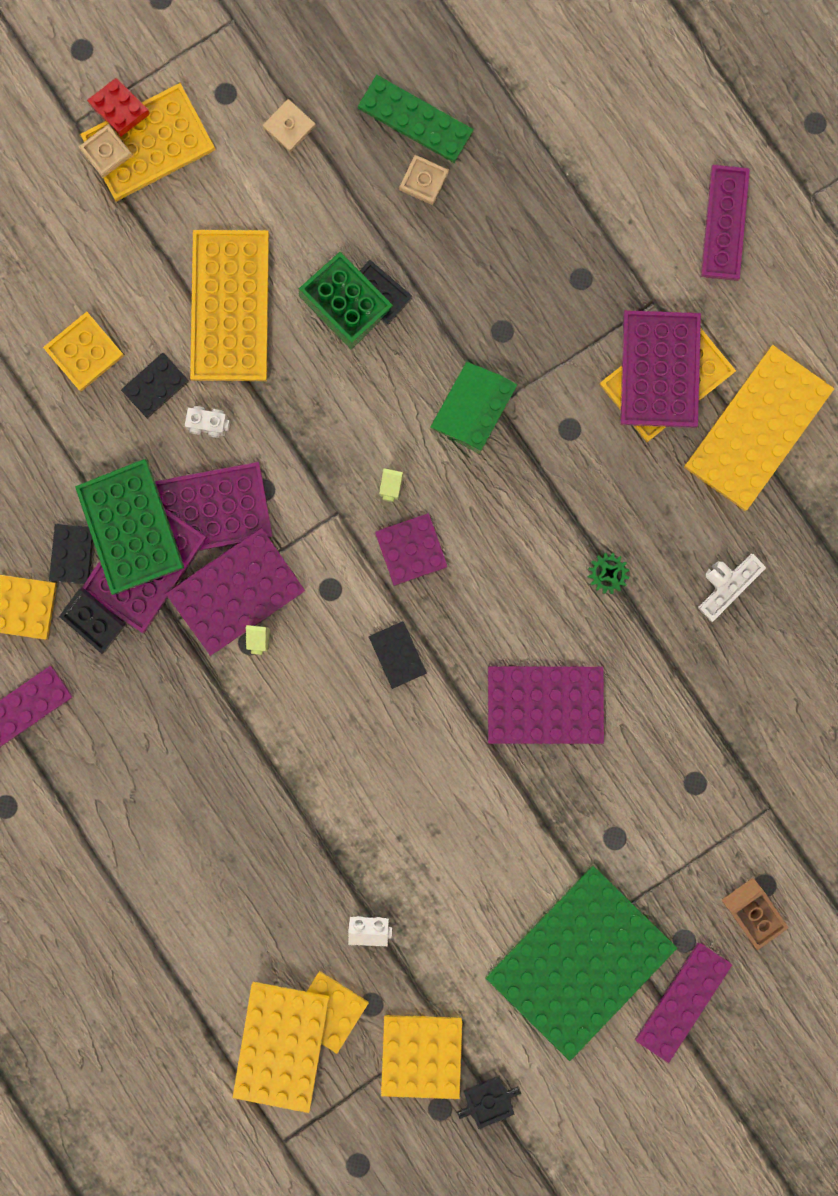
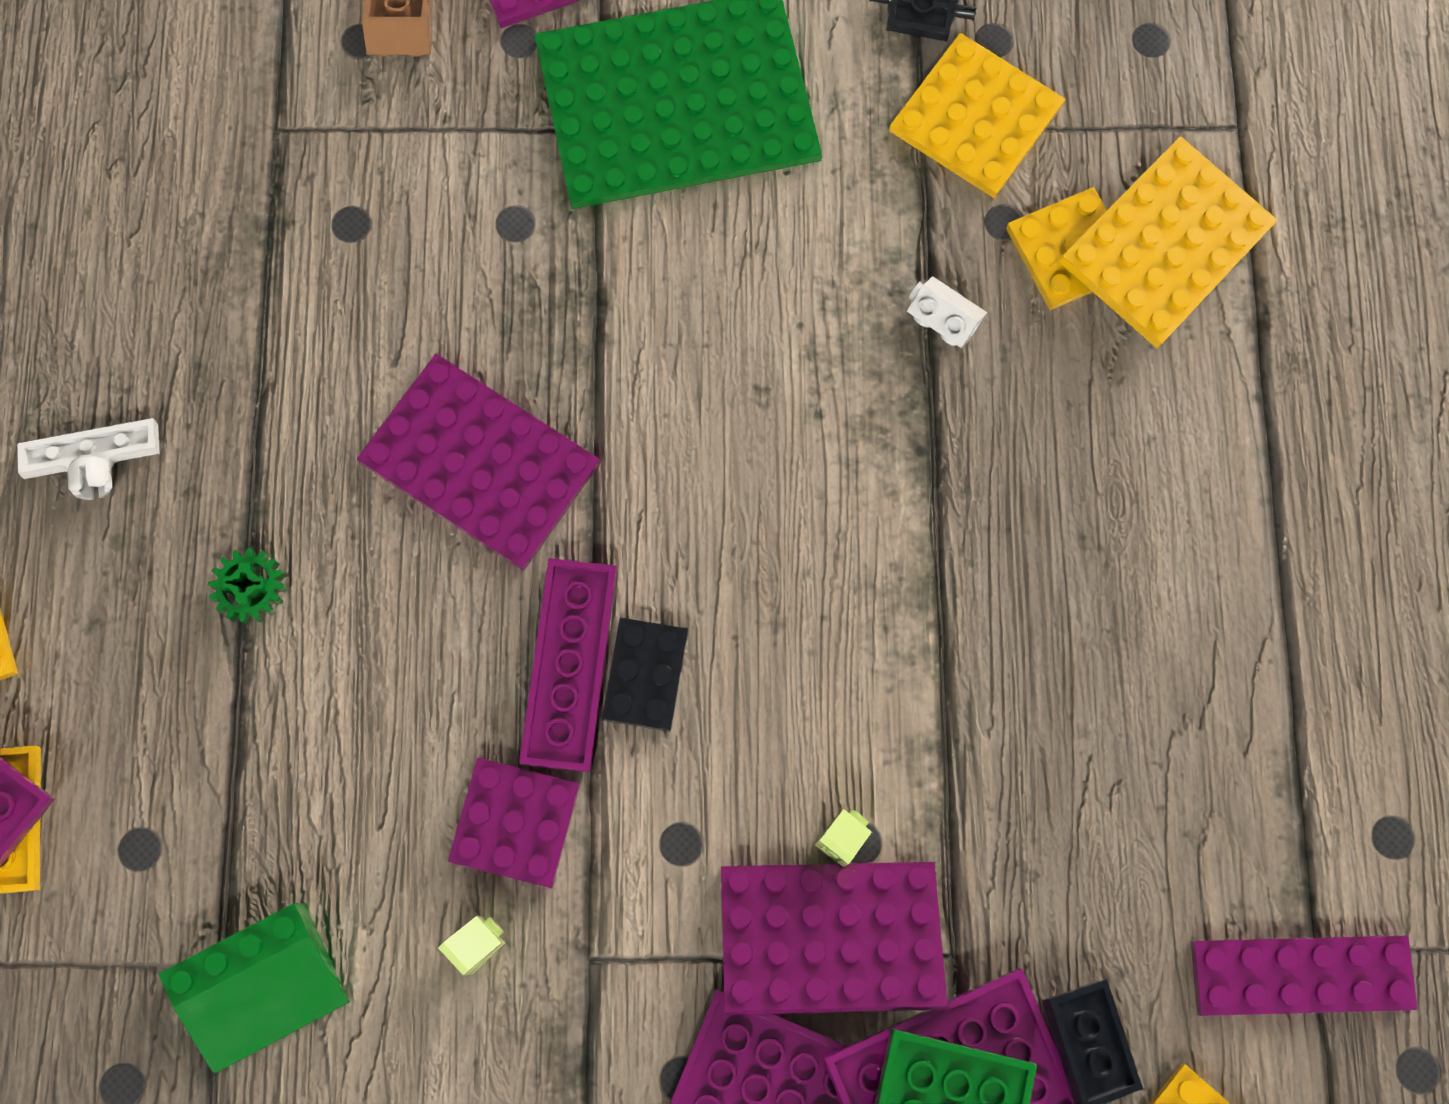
camera: 150 degrees left, 10 degrees down
none -> magenta plate [519,558,617,773]

